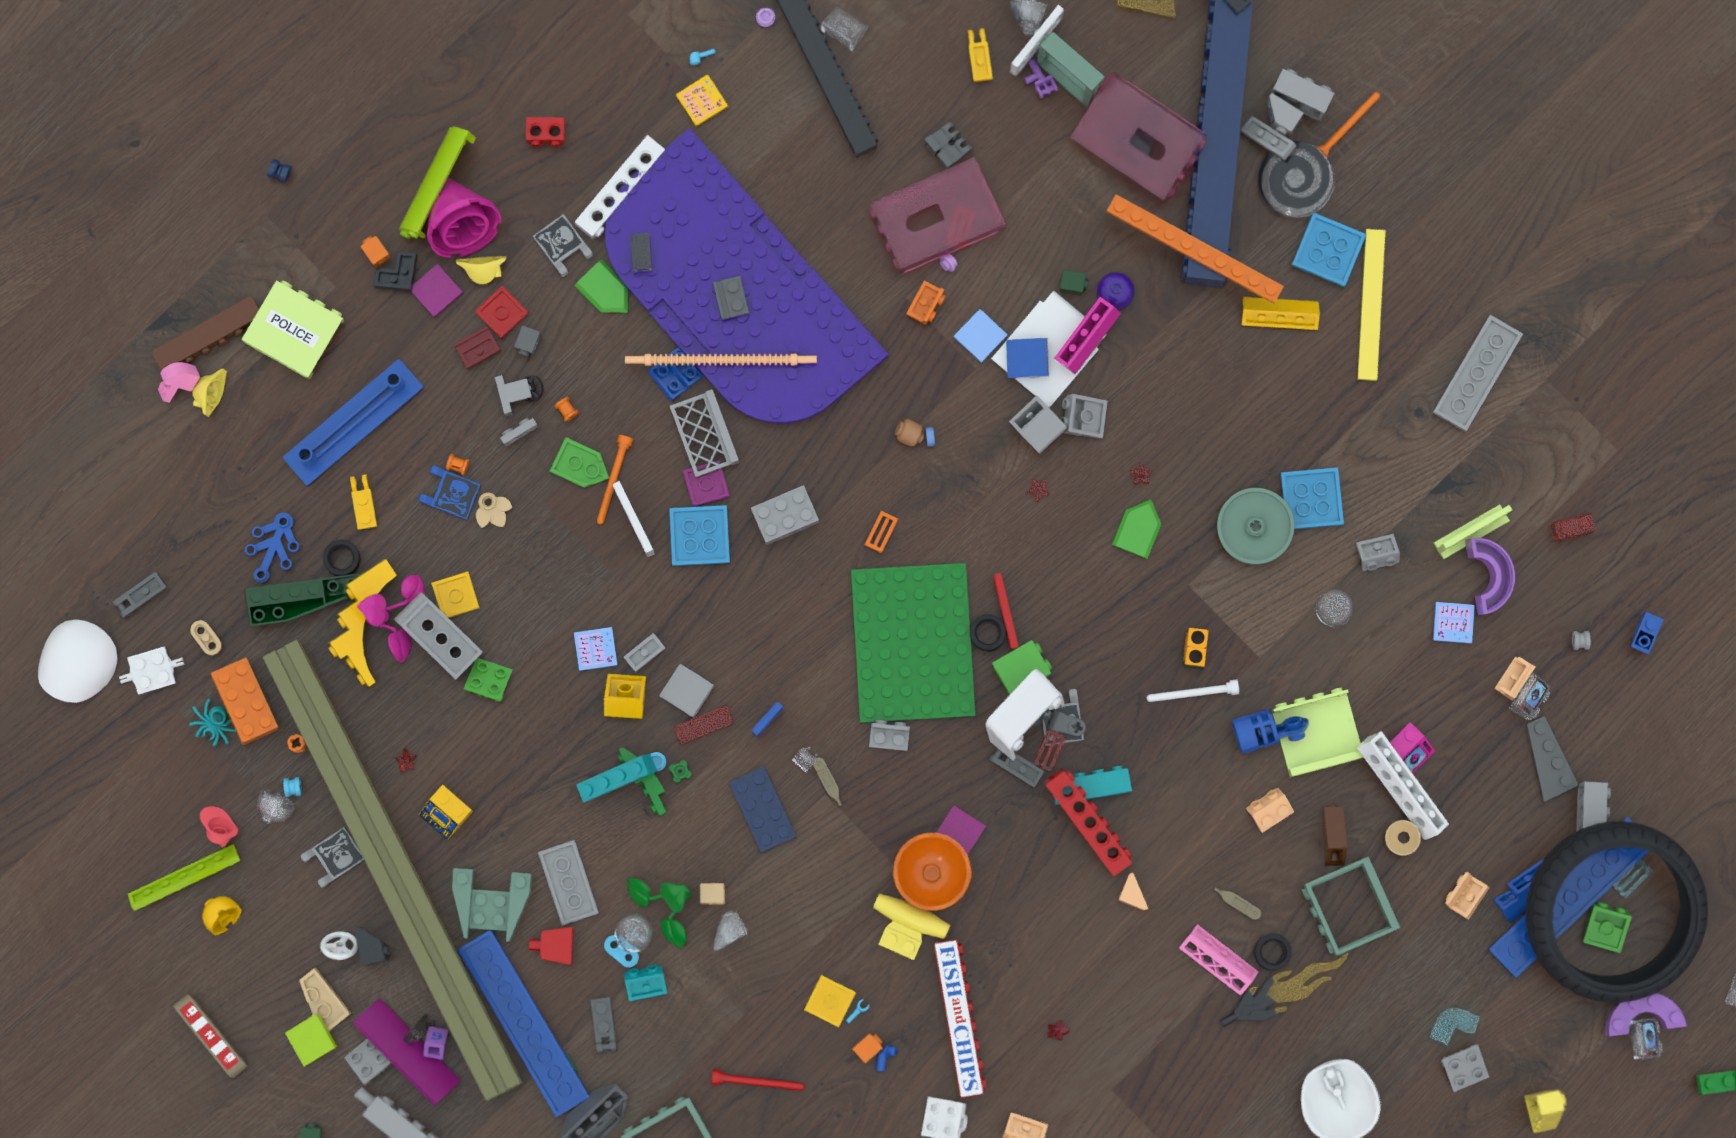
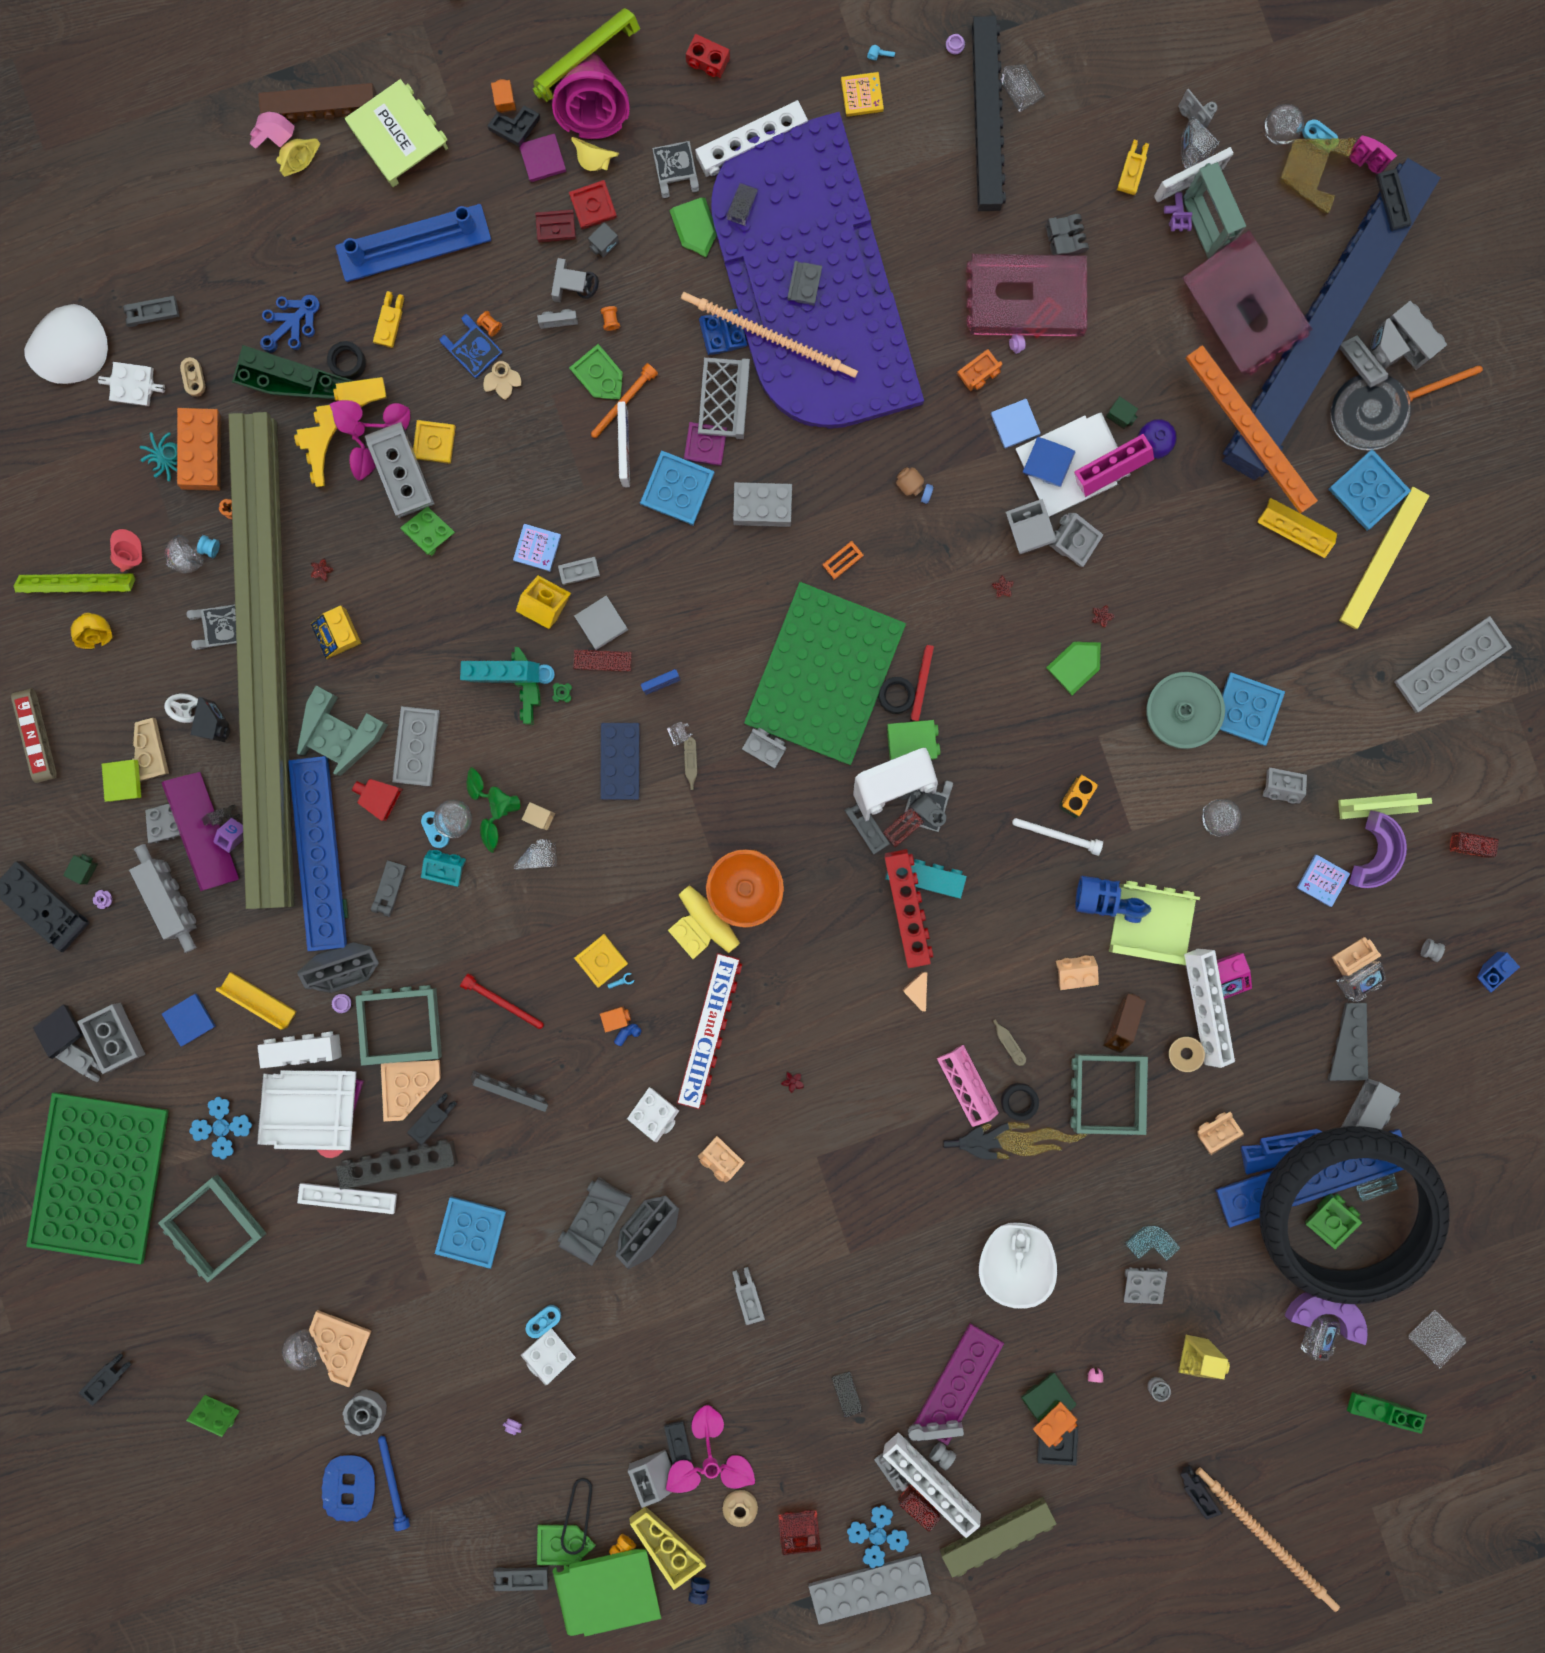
camera: 25 degrees right, 5 degrees up
magenta tile [936,806,986,855] -> none

